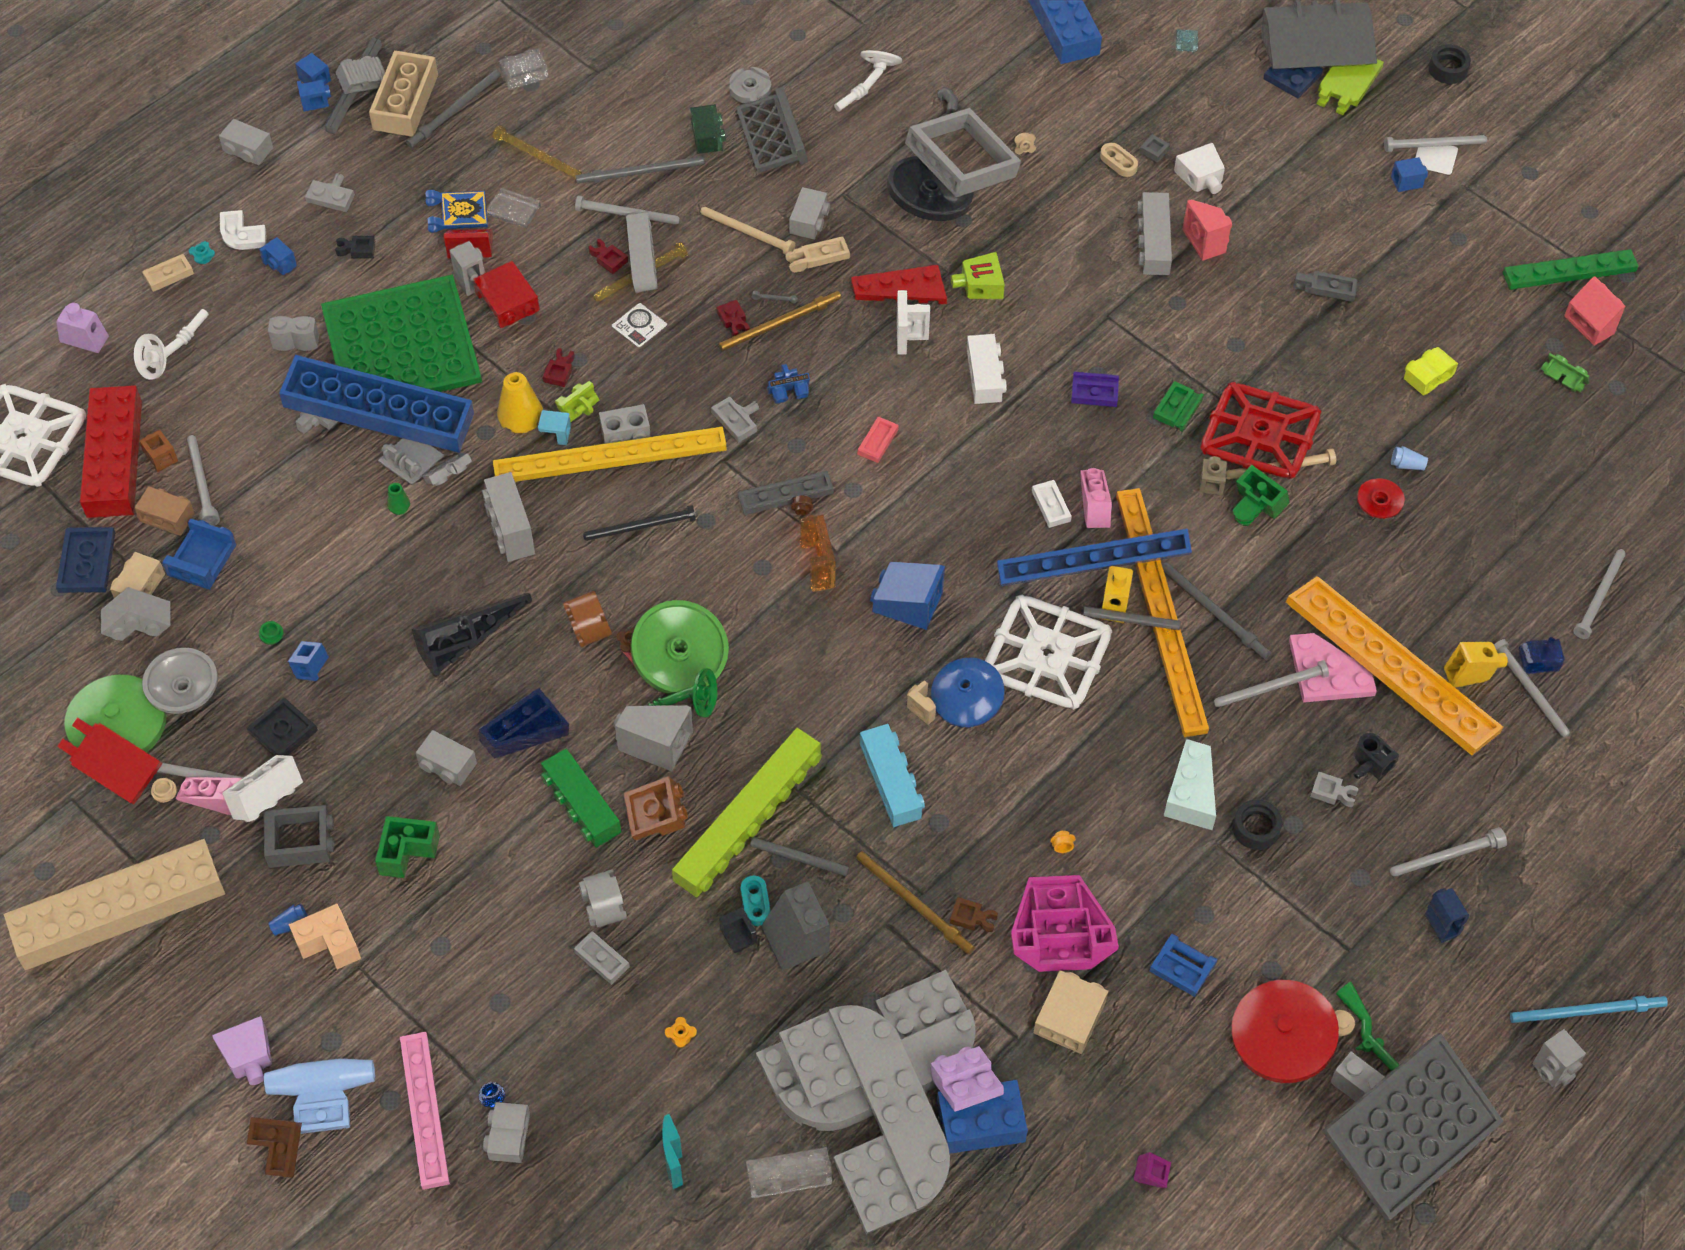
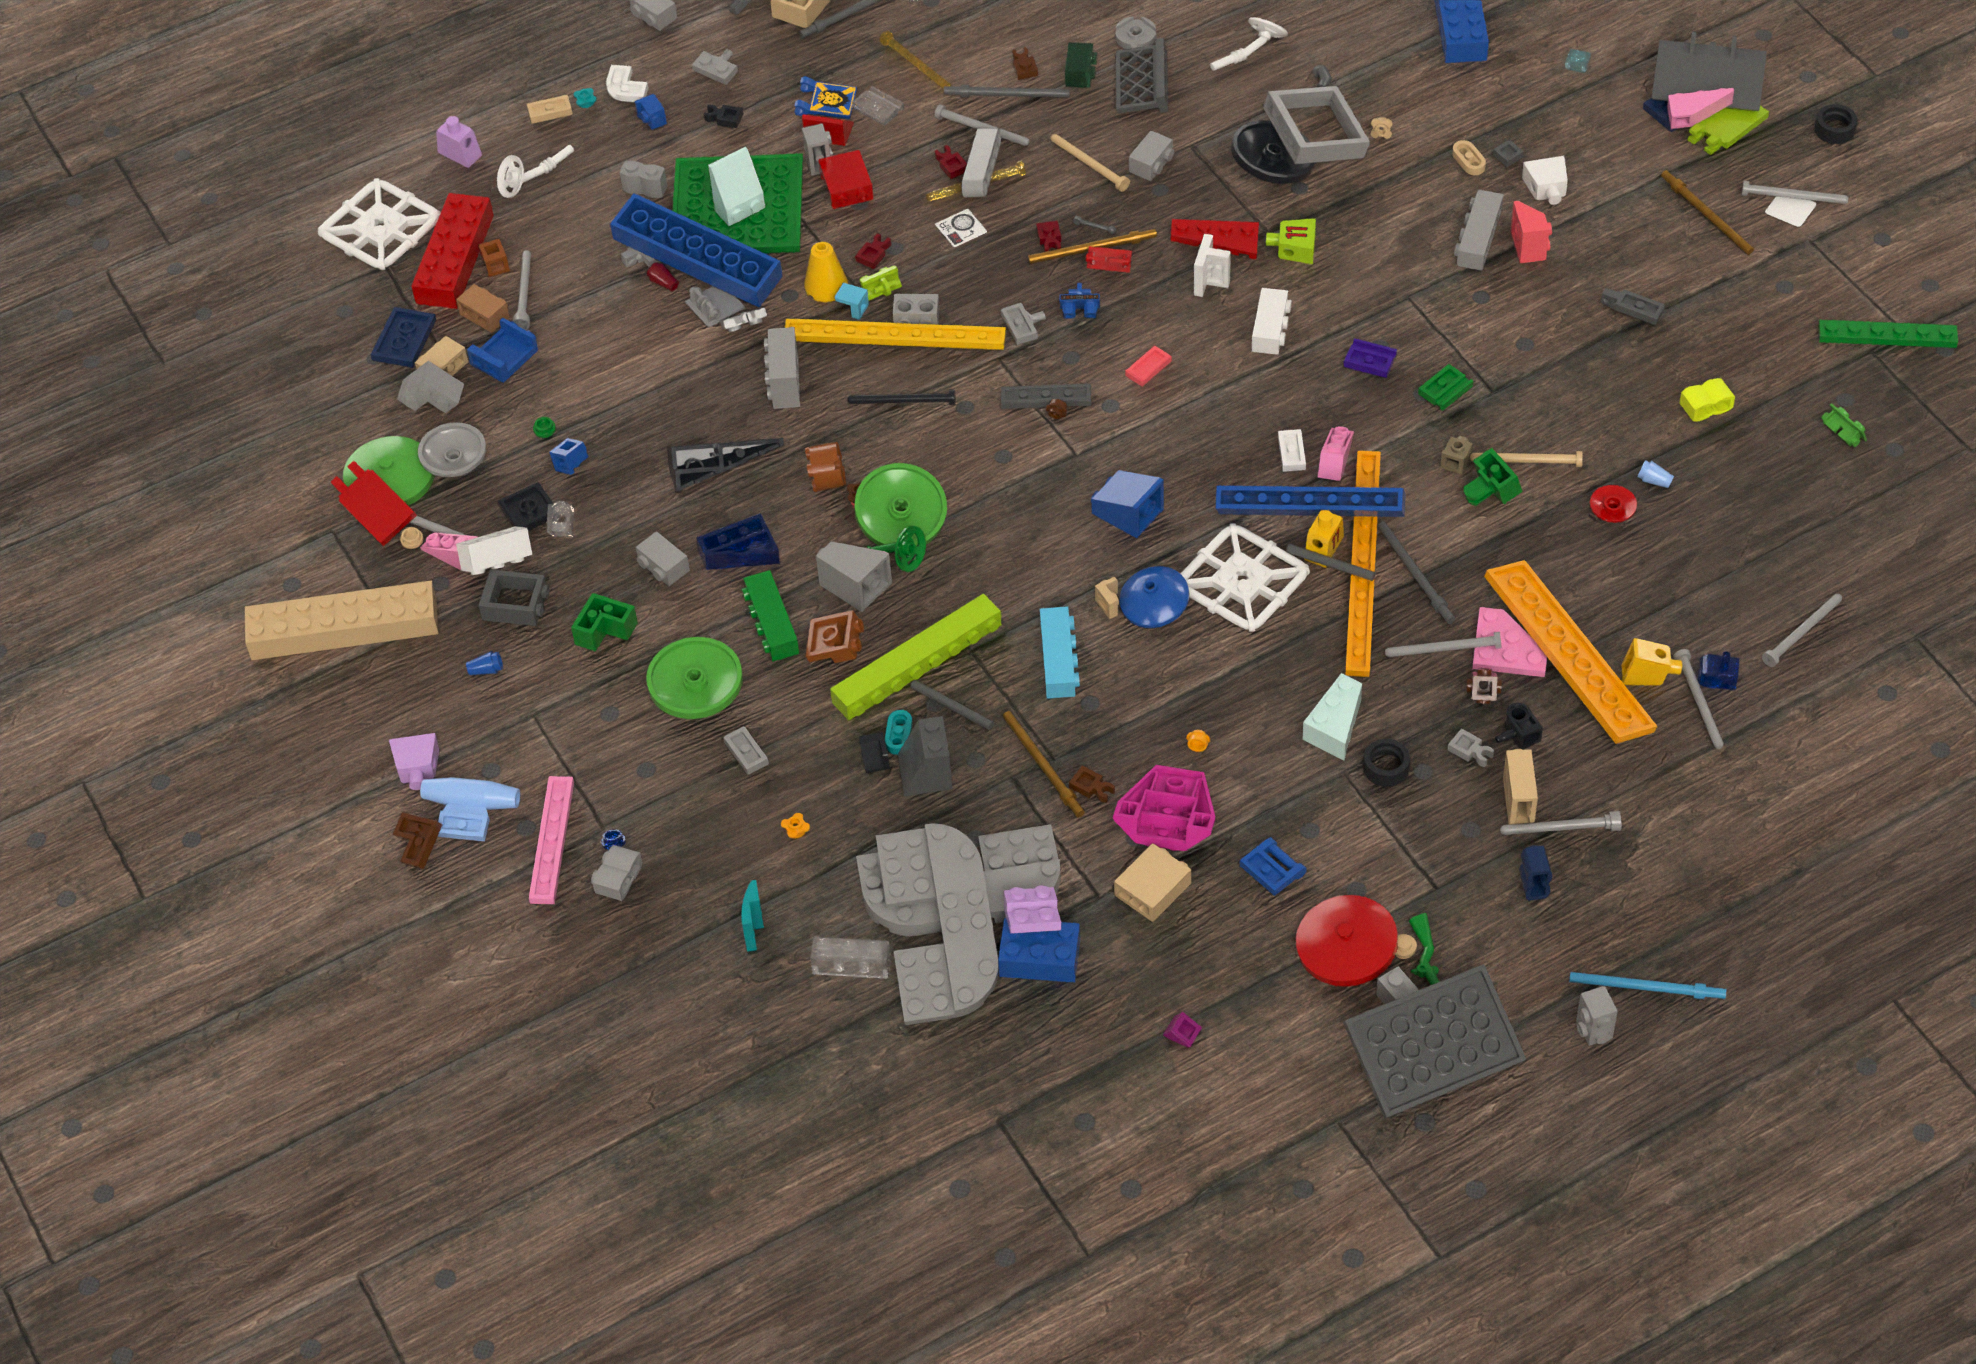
camera: 20 degrees right, 5 degrees down
light nougat brick [289,903,361,969] -> none
green cone [387,483,410,515] -> none
light grey brick [579,869,627,928] -> none
tan hinge [785,237,850,273] -> none
clear orange panel [800,515,836,592] -> none
red plate [1200,382,1321,479] -> none
blue brick [1391,157,1428,192] -> none
coral slope [1564,277,1625,346] -> none
none -> clear brick [547,501,574,537]
none -> dark red cone [647,262,679,292]
none -> bright green dish [647,637,743,719]
none -> light aqua slope [708,147,765,226]
none -> reddish brown plate [1012,47,1038,80]
none -> red hinge [1086,246,1132,273]
none -> reddish brown brick [1466,668,1501,704]
none -> tan brick [1503,749,1538,825]
none -> pearl gold bar [1661,170,1754,255]
none -> bright pink slope [1667,88,1734,129]

